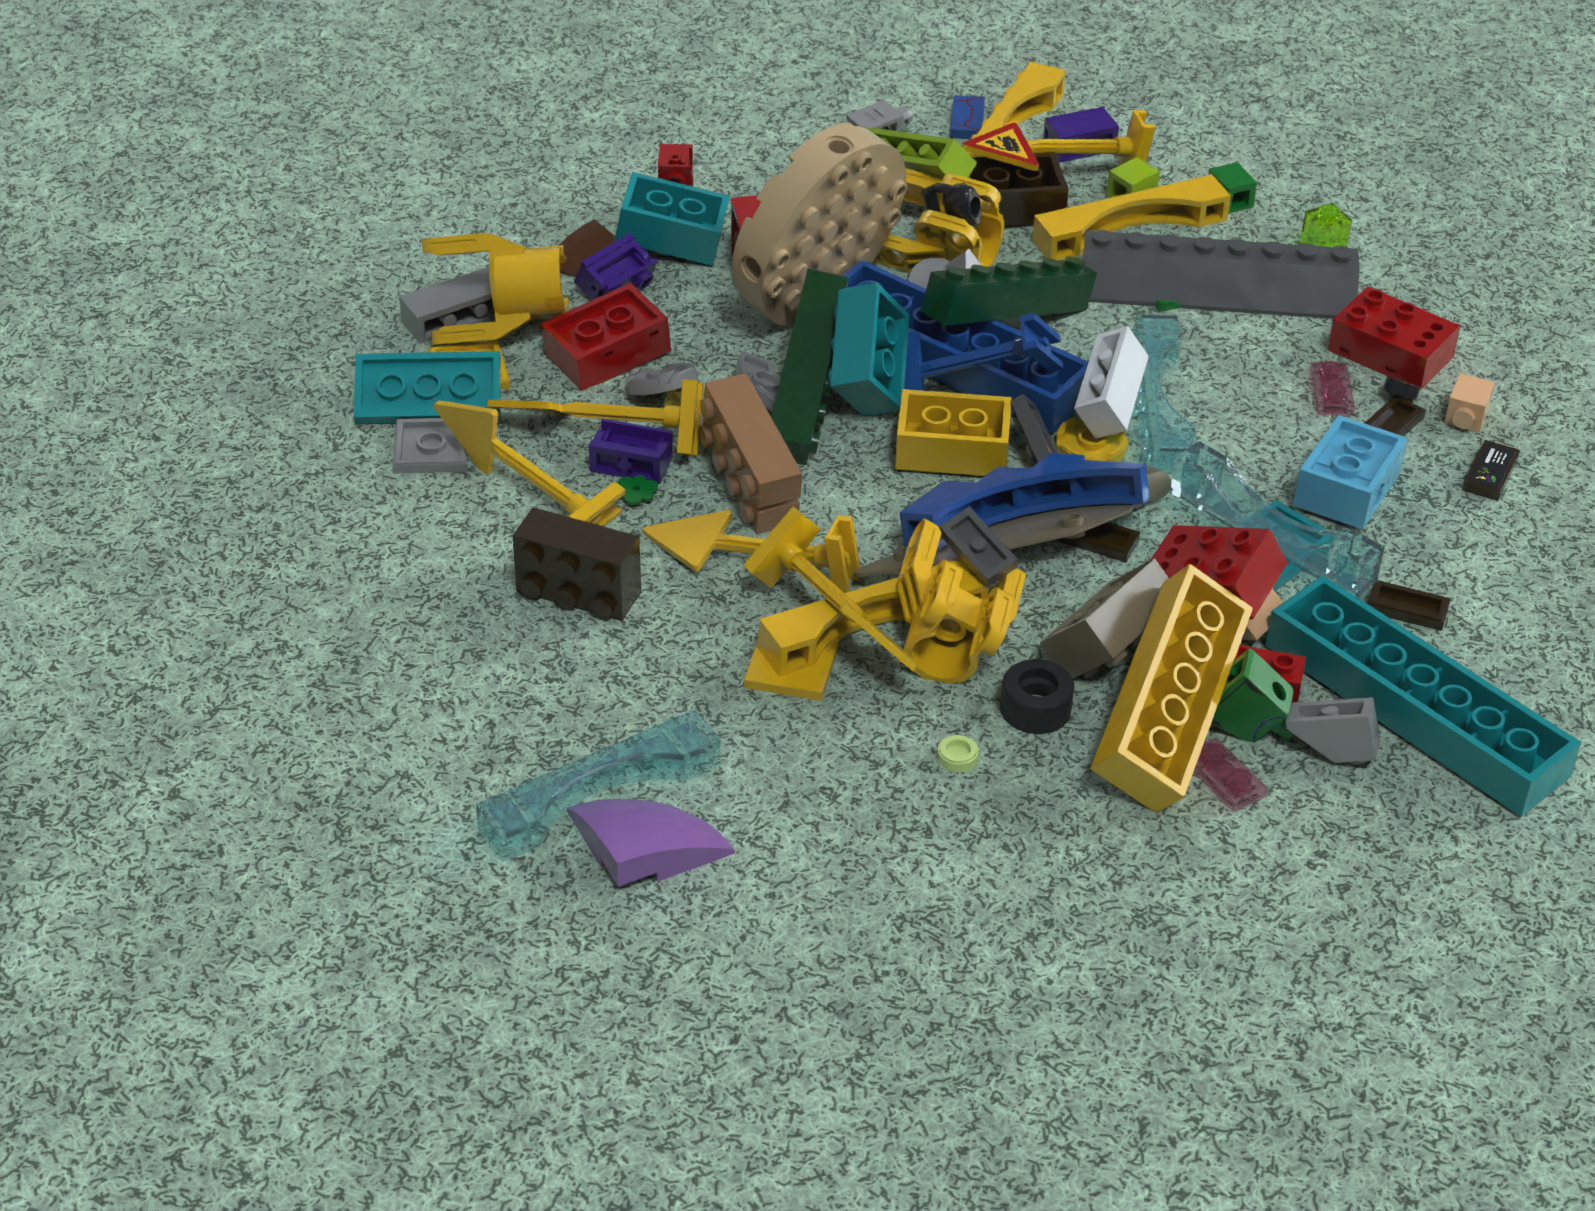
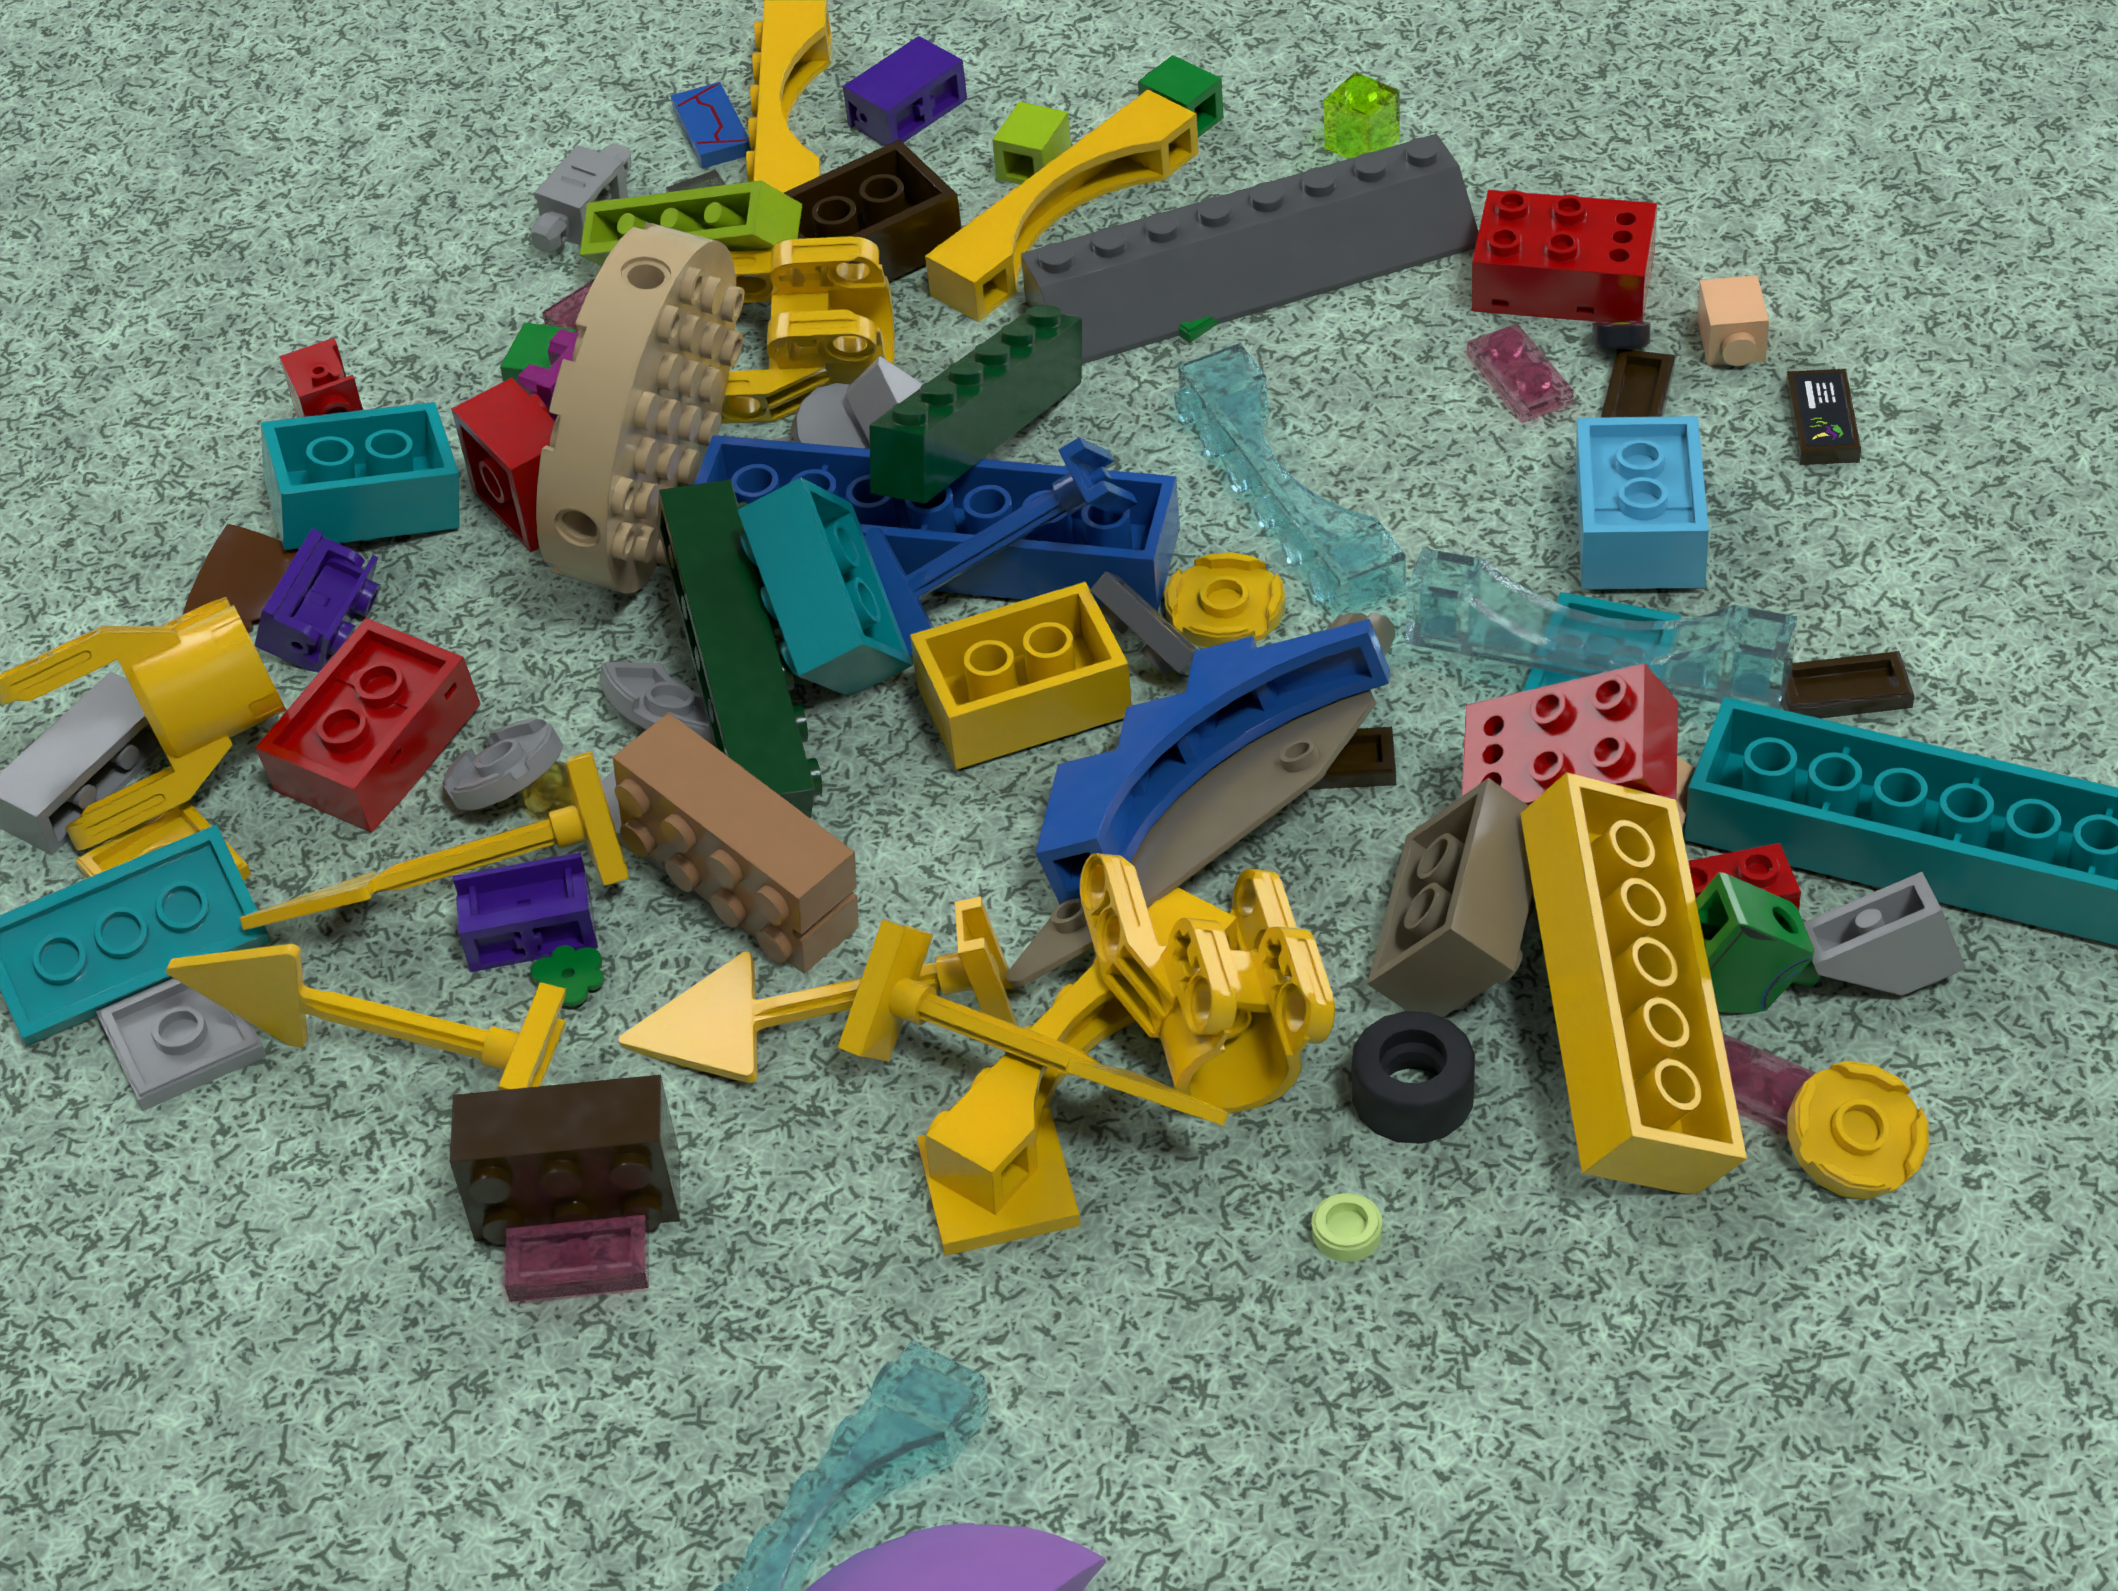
camera: 20 degrees left, 5 degrees up
black piece [923,183,982,228] -> none
dark grey plate [939,506,1018,587] -> none
yellow piece [962,110,1156,171] -> none
white brick [1074,326,1149,439] -> none
none -> clear pink plate [505,1215,649,1302]
none -> yellow tile [1787,1061,1929,1200]

